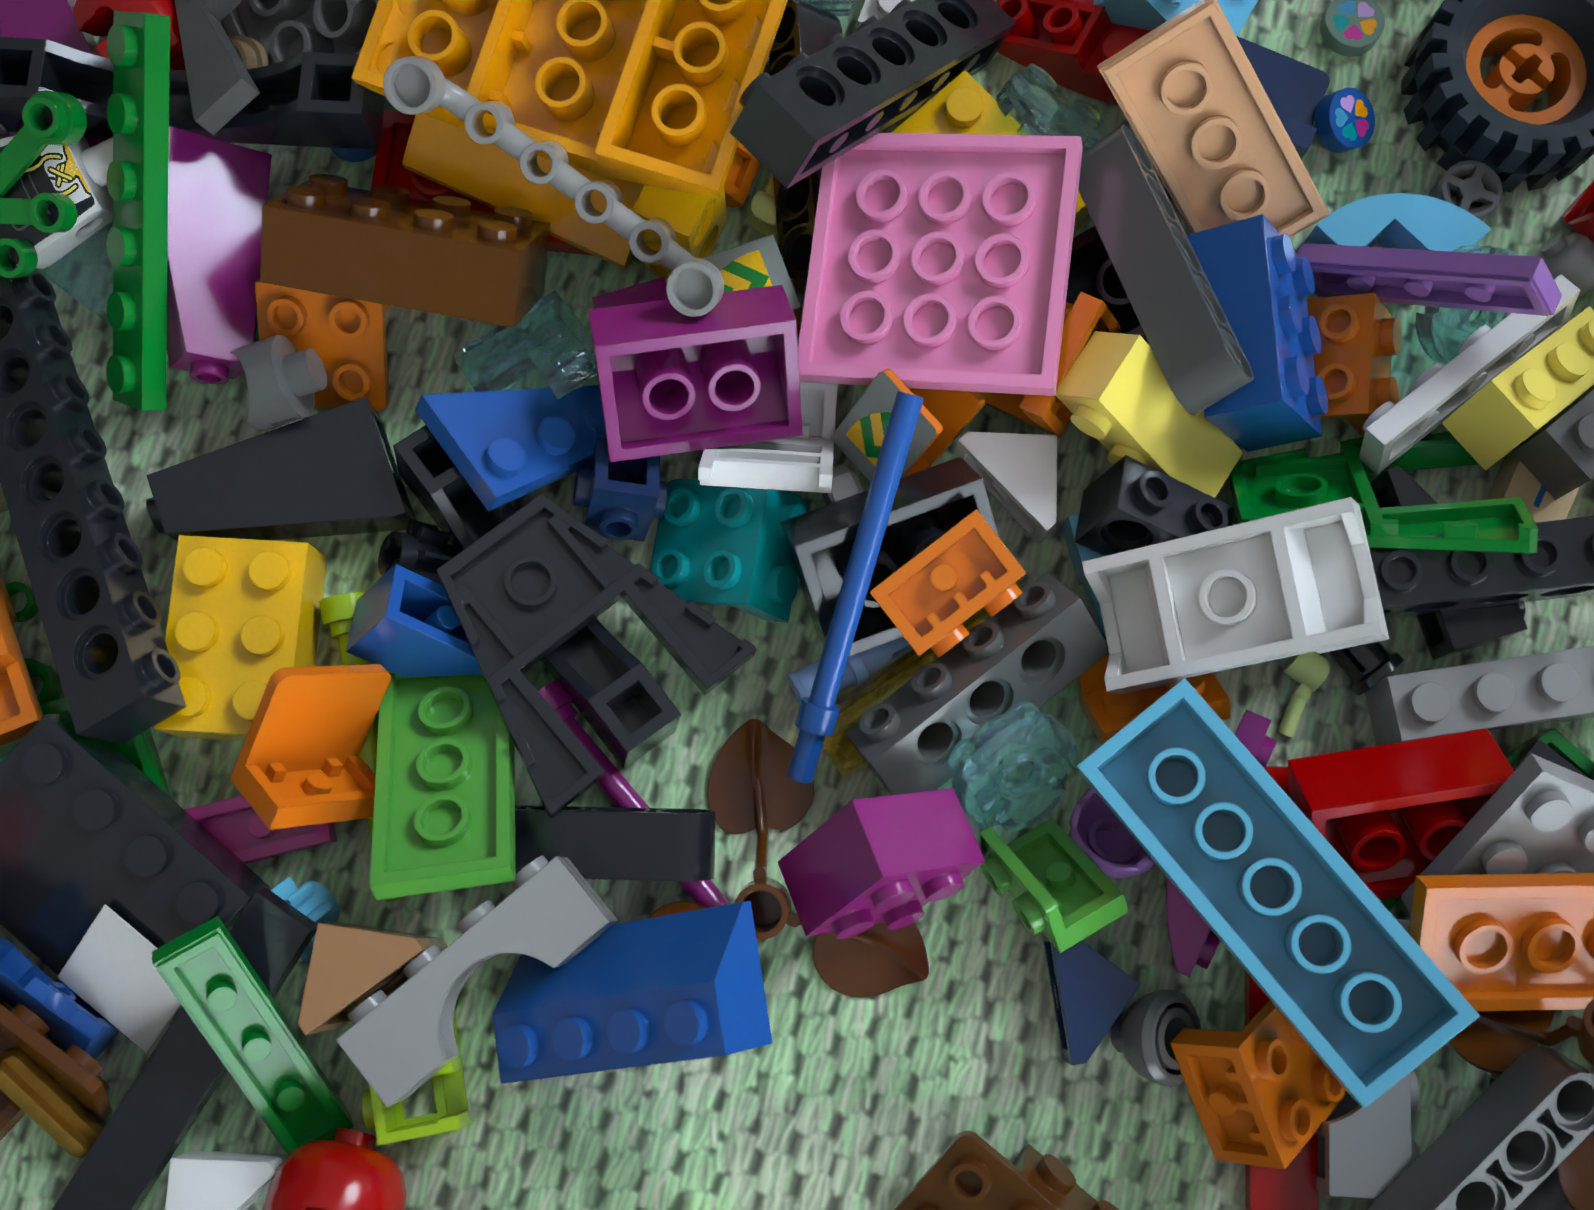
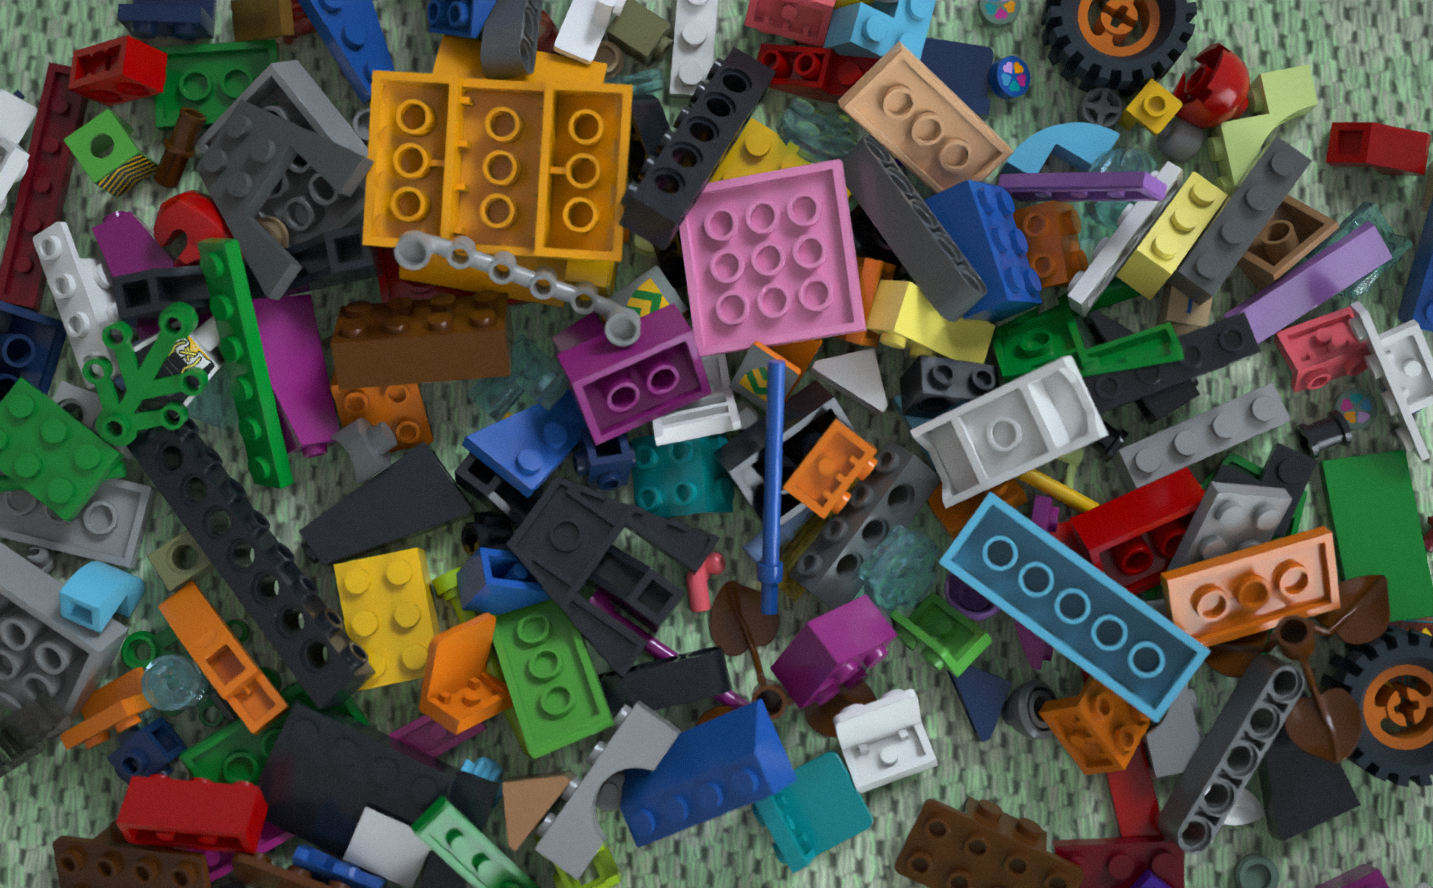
camera: 10 degrees left, 5 degrees up
none -> light grey piece [596,770,625,812]
none -> coral arm [686,552,725,612]
none -> teal bracket [752,750,873,874]
none -> white bracket [833,689,938,793]
none -> yellow bar [1016,468,1101,513]
none -> yellow bracket [1117,79,1182,136]

